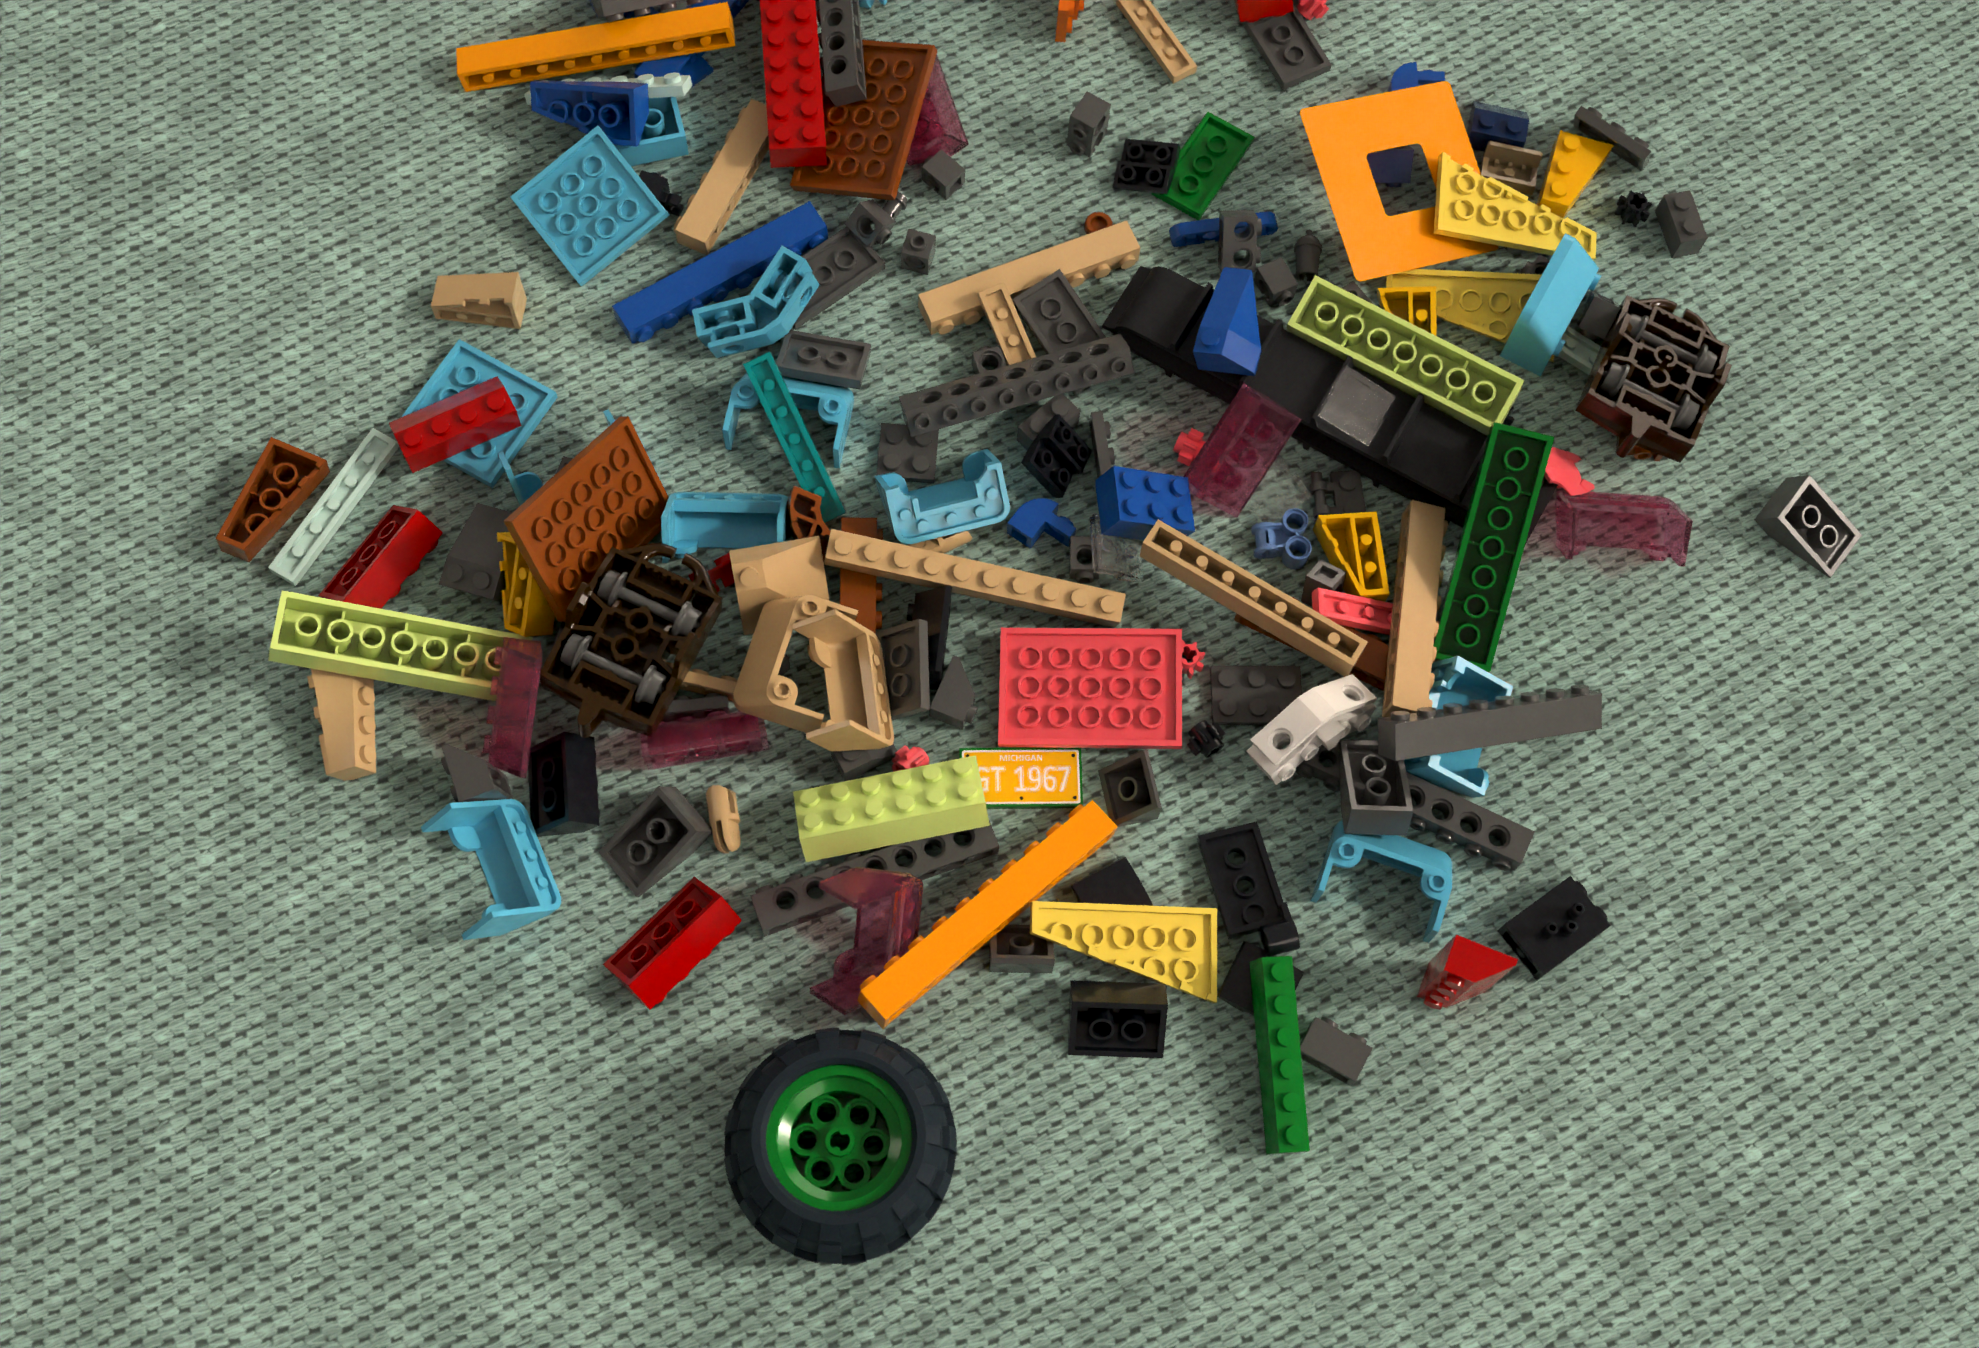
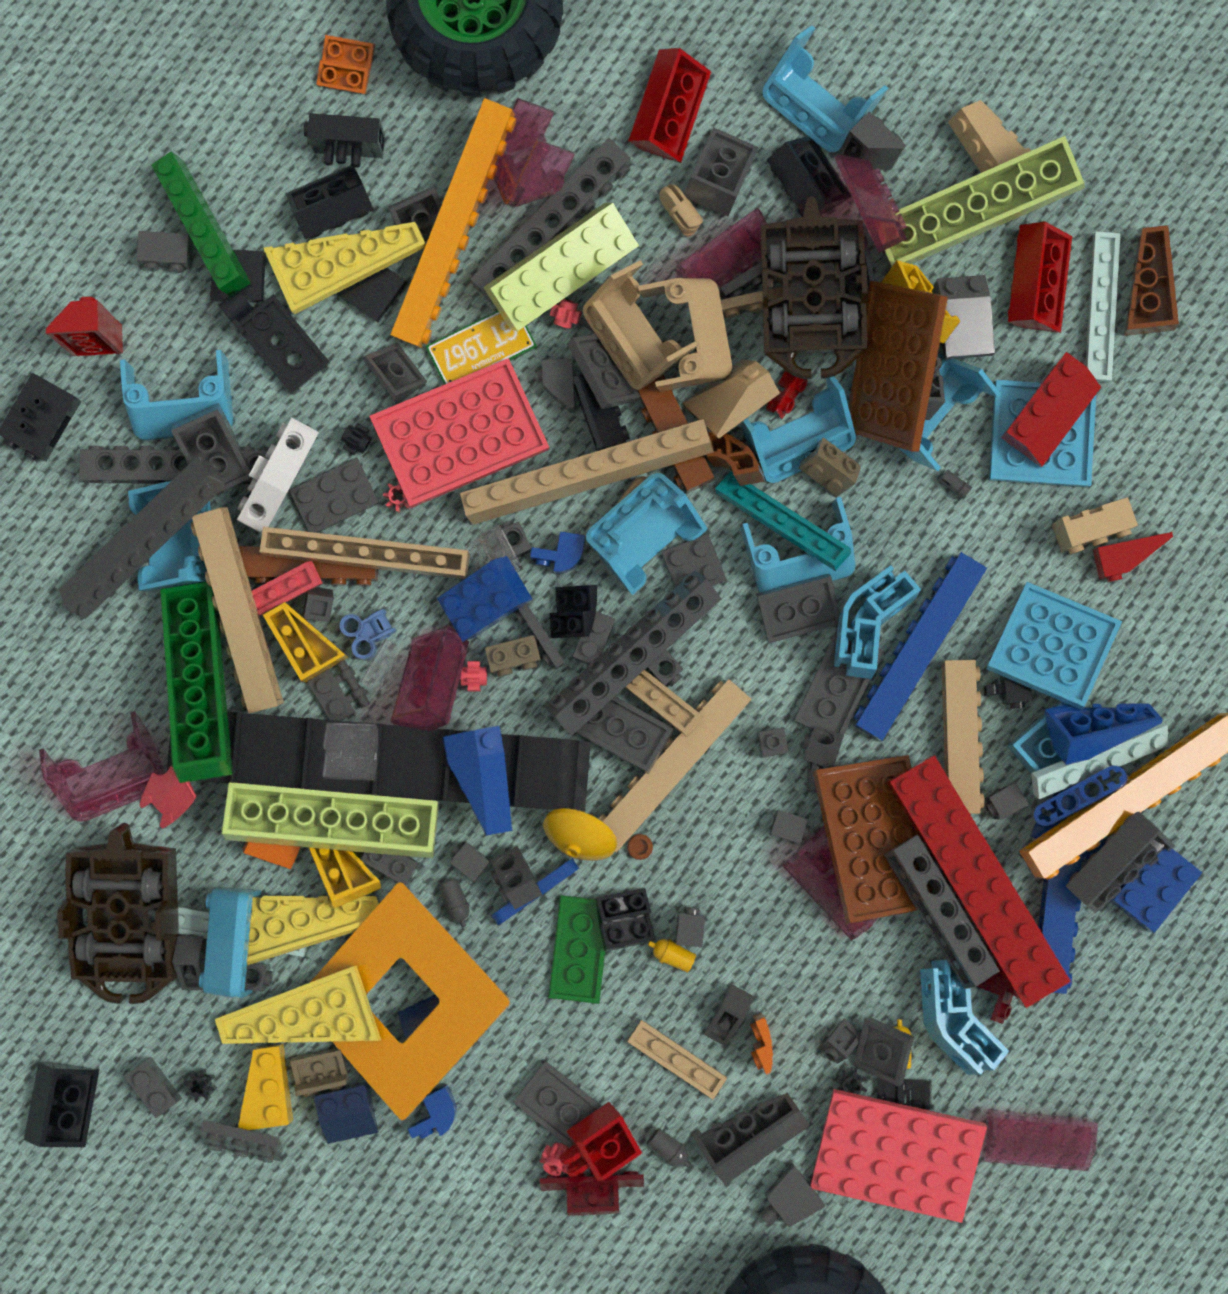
camera: 160 degrees right, 15 degrees up
none -> black slope [24,1062,99,1147]
none -> black piece [304,113,385,168]
none -> orange slope [317,35,375,94]
none -> dark tan bracket [485,635,541,677]
none -> yellow dish [543,808,617,861]
none -> yellow piece [648,939,696,973]
none -> dark grey slope [704,984,754,1047]
none -> dark tan bracket [799,438,861,497]
none -> dark grey pin [939,469,973,499]
none -> dark grey brick [985,782,1029,820]
none -> blue beam [1034,765,1127,827]
none -> red slope [1093,532,1173,583]

